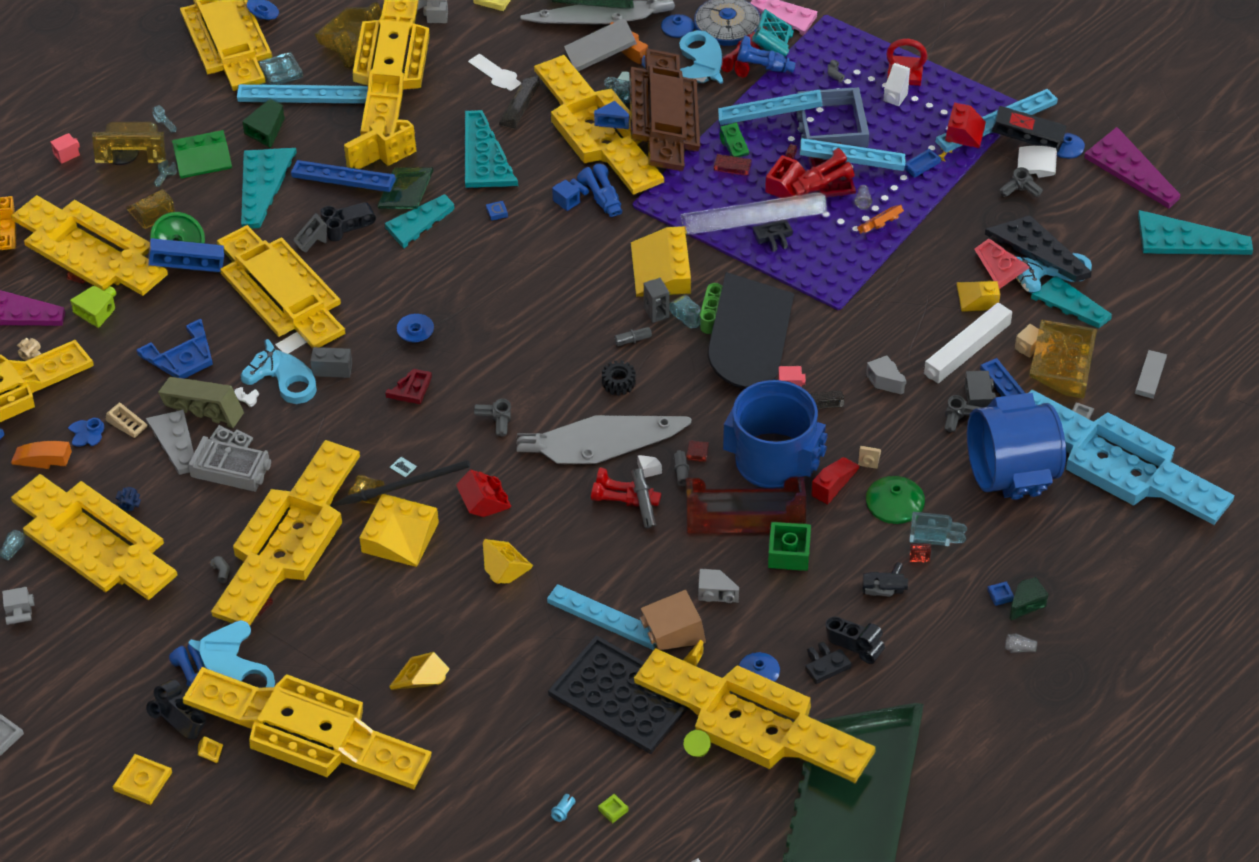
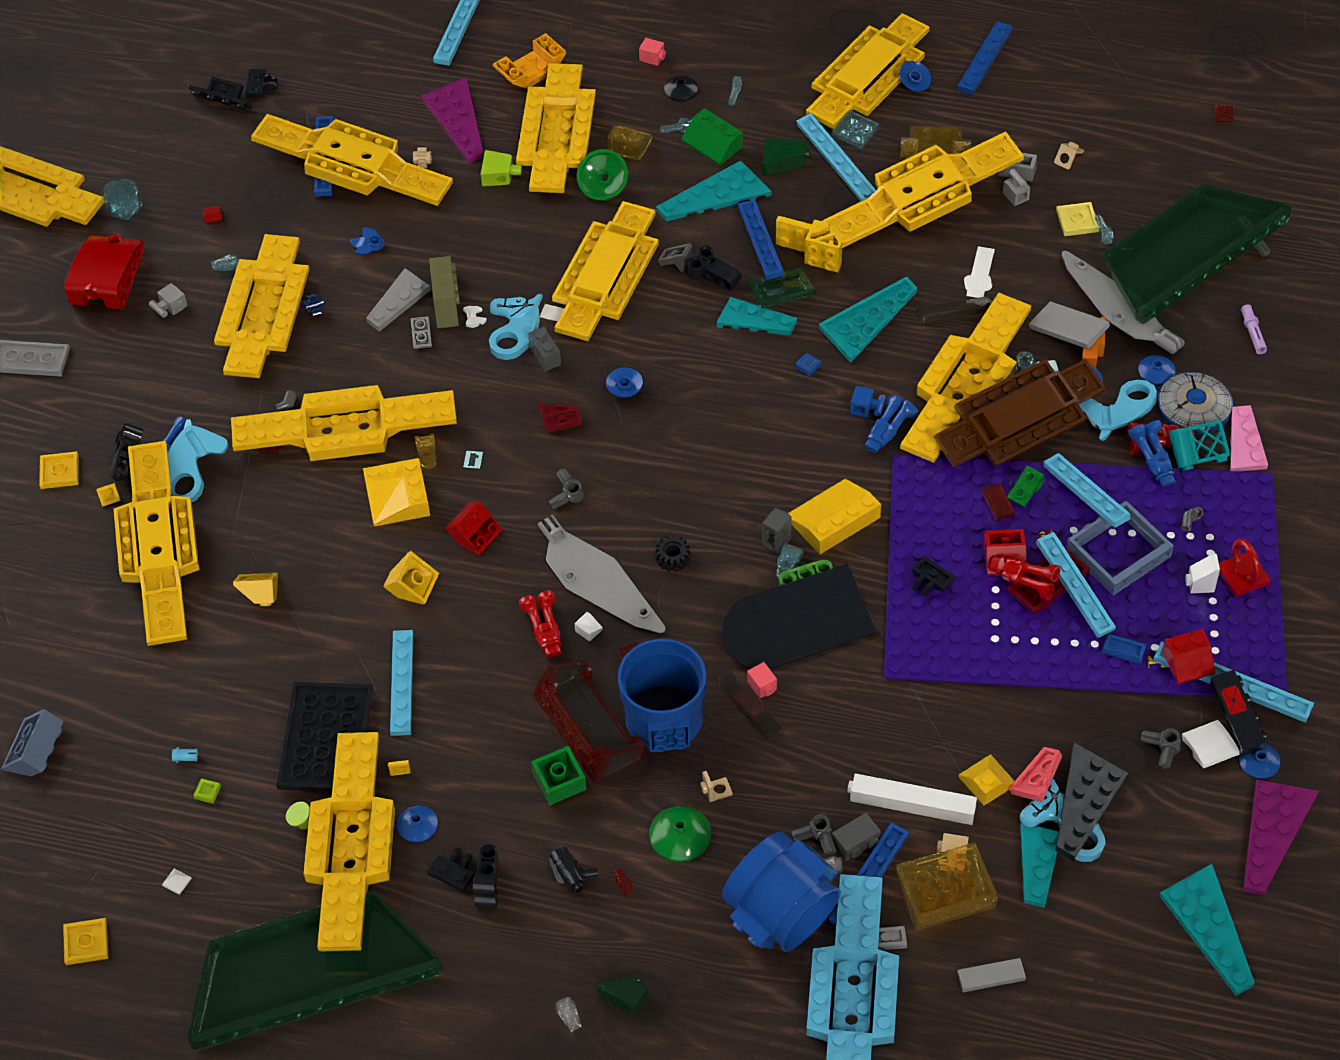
camera: 60 degrees right, 5 degrees up
orange slope [11,441,72,469] -> none
clear yellow windscreen [92,122,166,163] -> none
tan slope [106,402,148,438] -> none
blue wing [137,319,213,379] -> none
blue brick [149,238,224,272] -> none
light grey door [188,436,271,492] -> none
black piece [330,460,470,507] -> none
blue slope [594,101,629,129] -> none
dark grey axle [614,327,652,347] -> none
dark grey pin [631,468,657,528] -> none
medium nougat slope [640,590,706,650] -> none
dark grey axle [674,450,690,487] -> none
clear brick [681,192,827,235] -> none
light grey slope [698,569,739,603] -> none
red slope [812,457,860,505] -> none
clear cone [855,185,872,210] -> none
orange plate [857,205,904,234] -> none
light grey slope [866,355,906,394] -> none
clear light blue hinge [909,512,967,546] -> none
blue tile [987,581,1014,606] -> none

